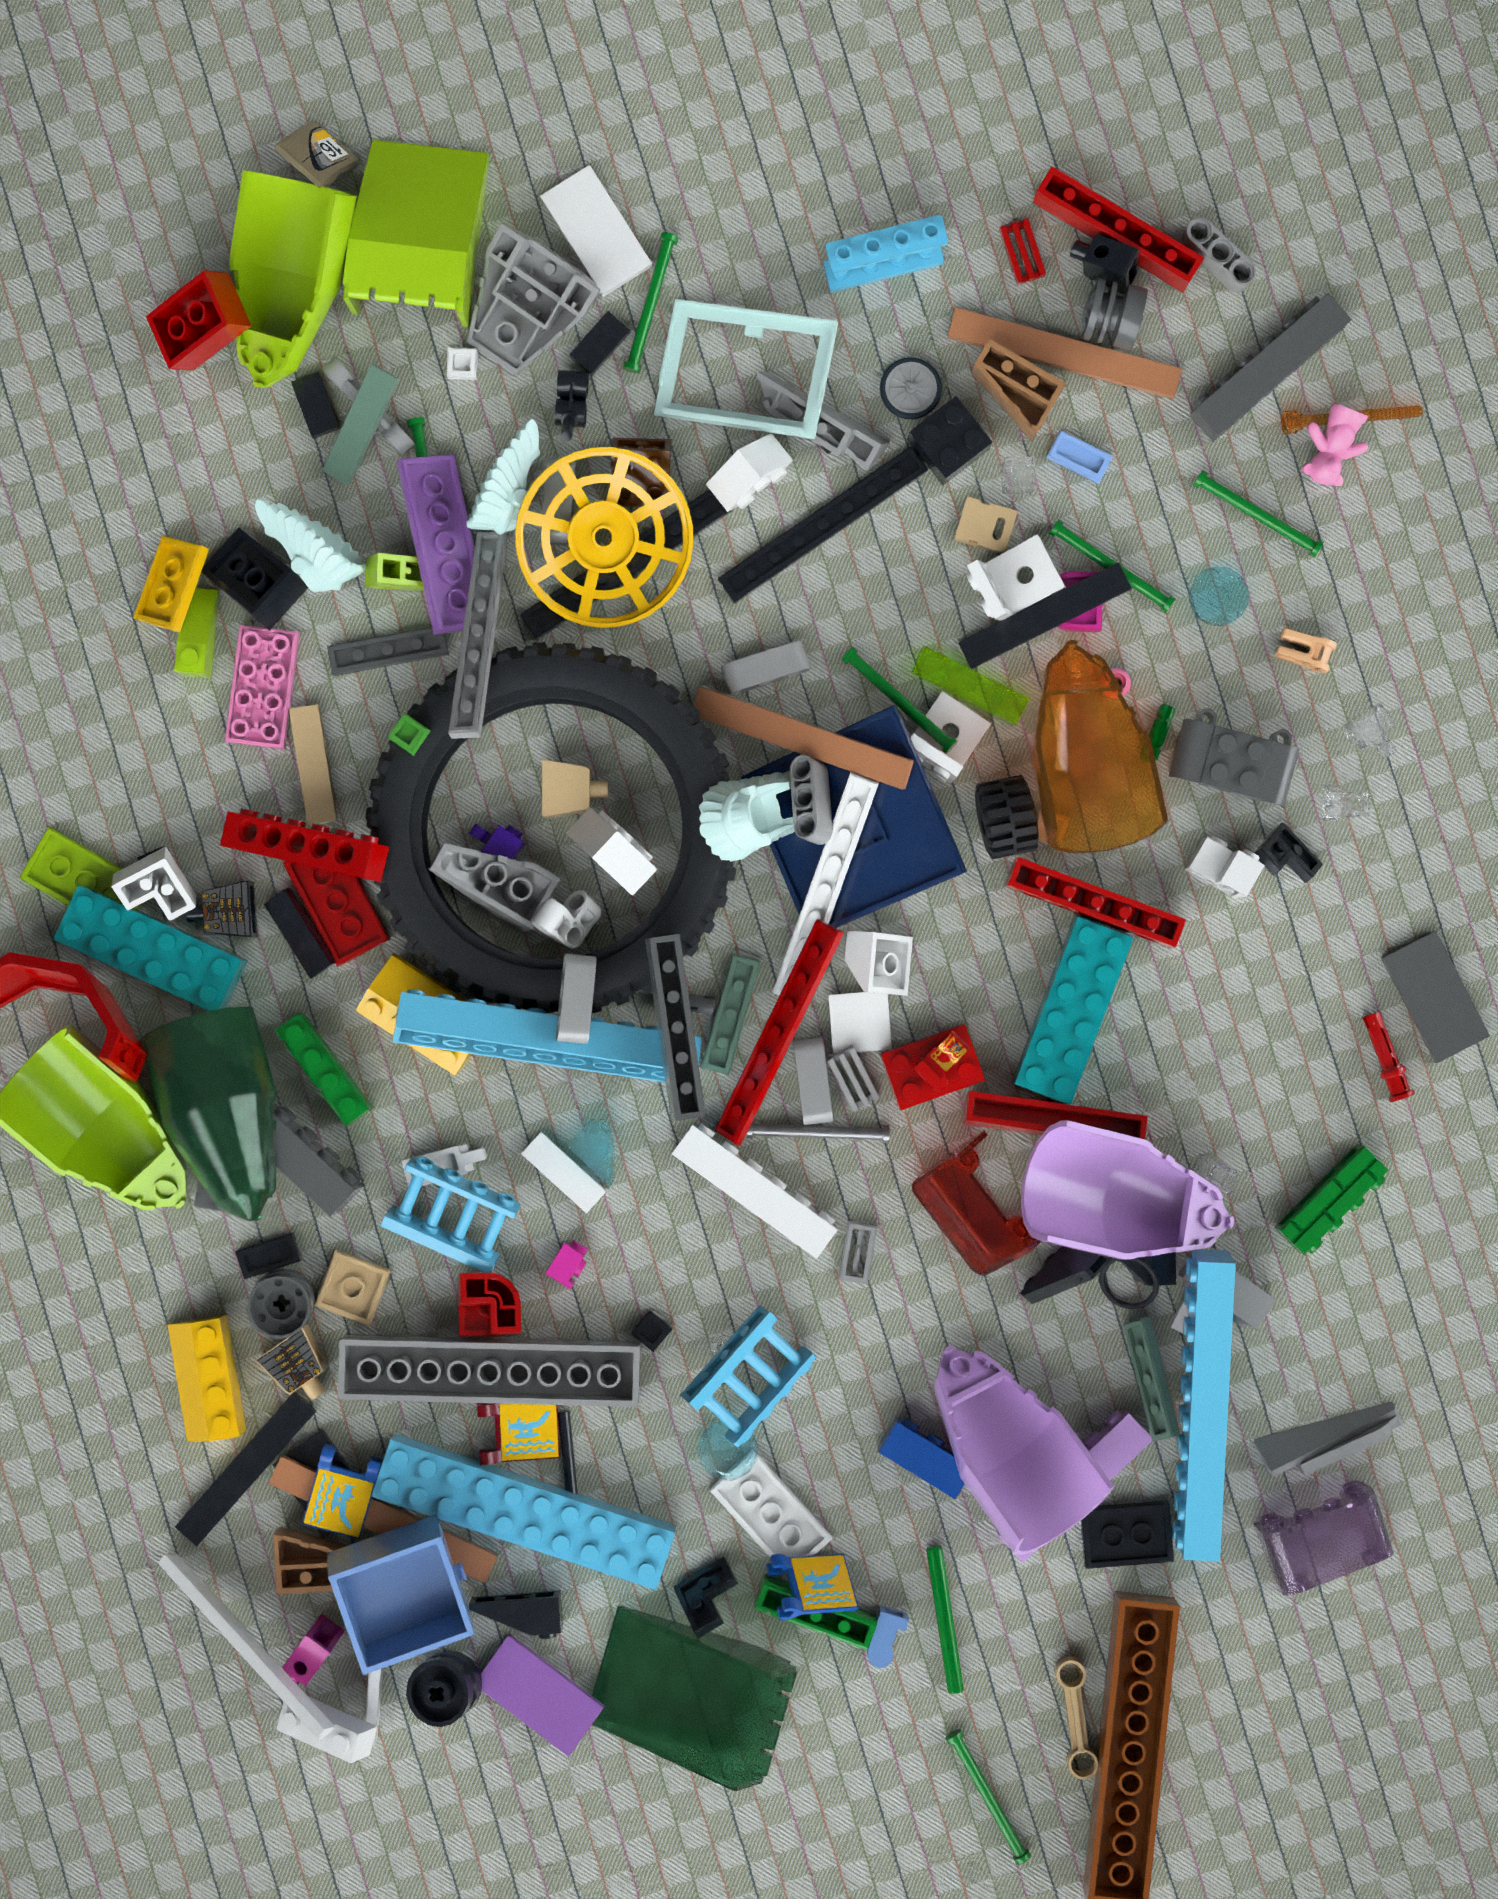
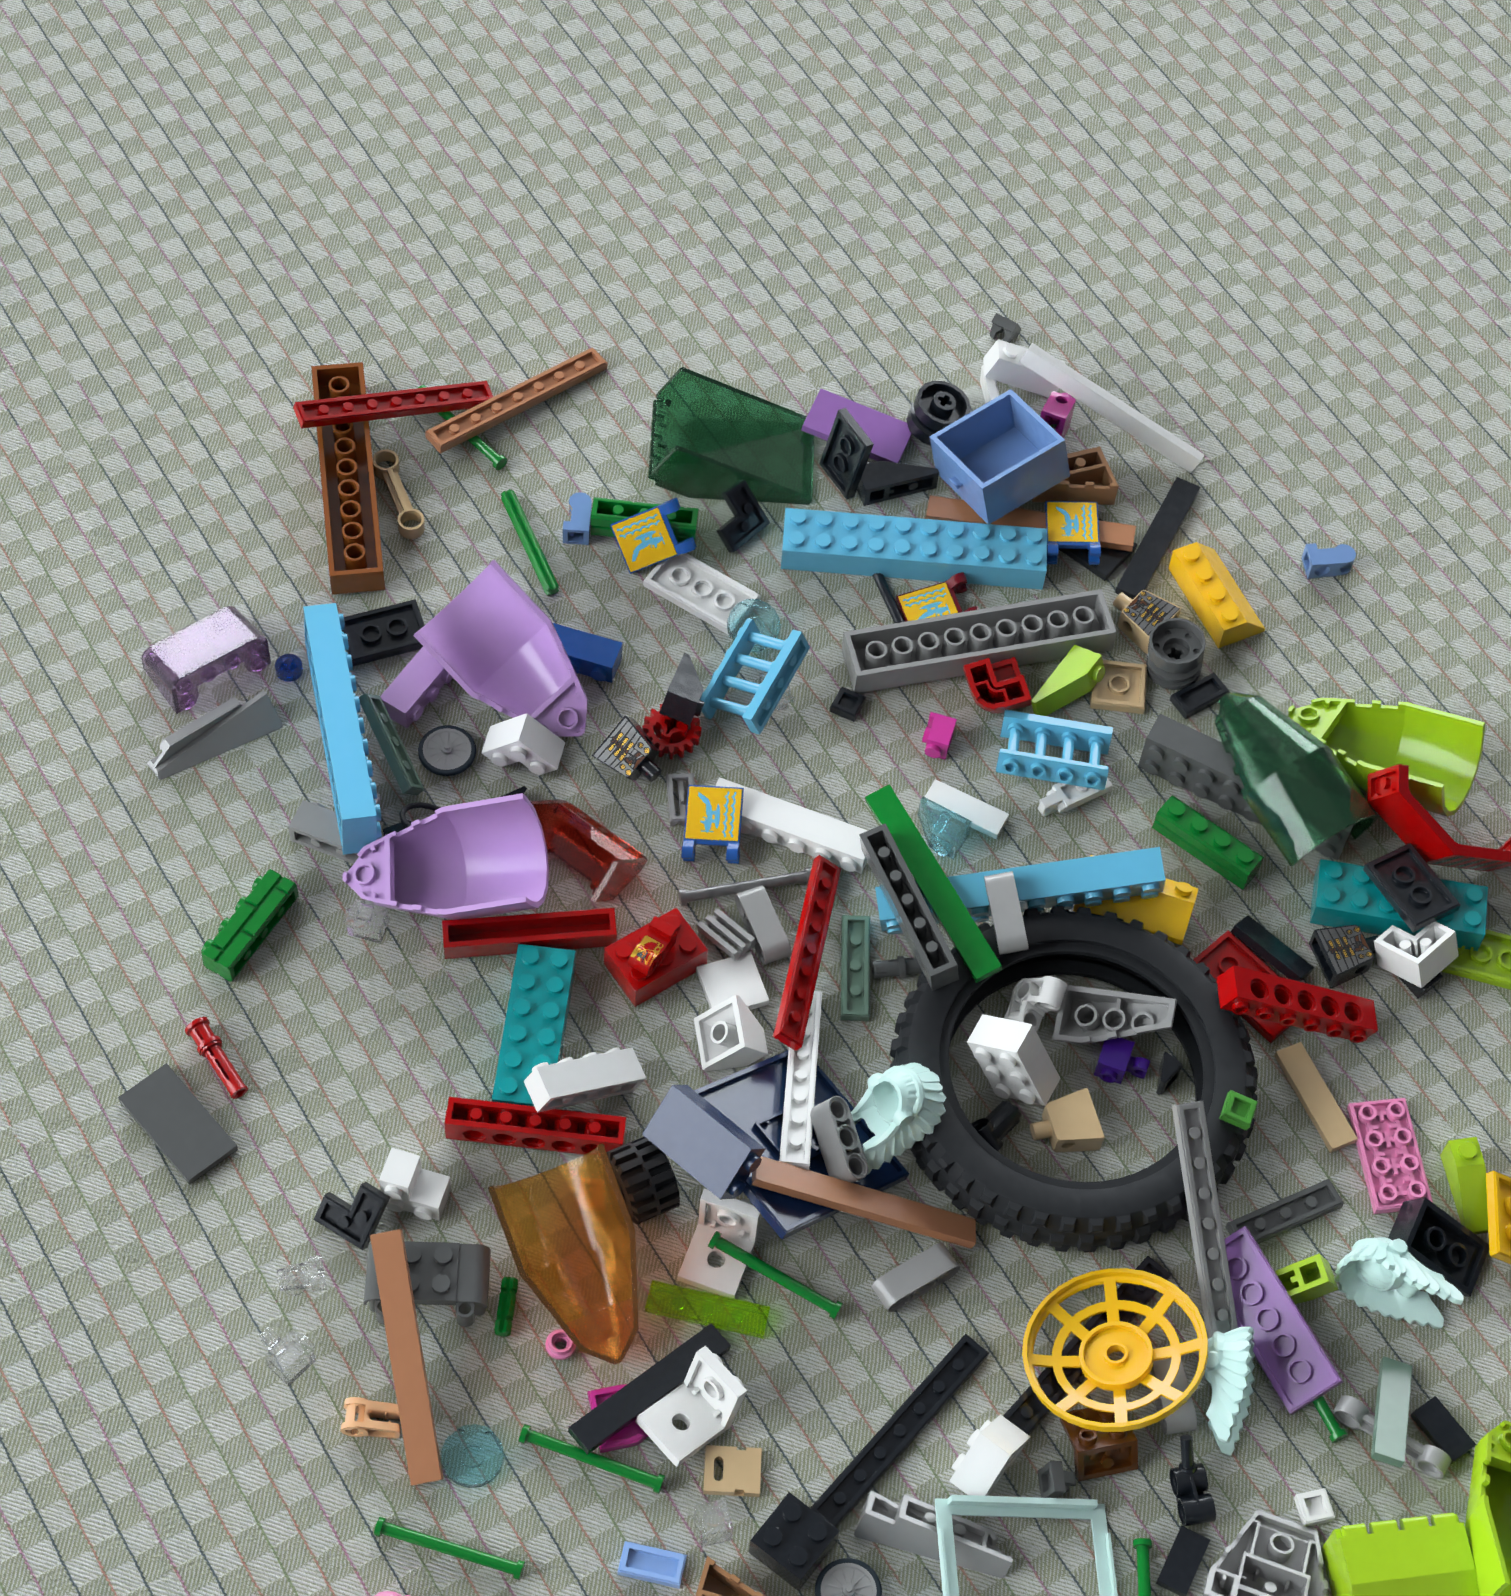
camera: 160 degrees right, 30 degrees down
none -> clear blue tile [275,654,303,682]
none -> red tile [293,381,494,429]
none -> nougat tile [370,1229,444,1486]
none -> light grey wheel [418,725,477,776]
none -> nougat tile [425,347,608,454]
none -> white brick [482,713,565,776]
none -> white brick [524,1047,646,1113]
none -> torso [592,715,662,782]
none -> red gear [642,704,702,760]
none -> brick [642,1085,766,1200]
none -> slope [659,653,705,725]
none -> flag [681,785,744,864]
none -> black tile [819,408,874,499]
none -> green tile [865,784,1002,983]
none -> black piece [971,1101,1022,1151]
none -> dark grey tile [990,313,1021,343]
none -> lime slope [1031,645,1106,716]
none -> dark grey tile [1037,1461,1076,1498]
none -> black slope [1156,1052,1182,1096]
none -> medium blue leg [1301,543,1356,579]
none -> black tile [1363,843,1461,932]

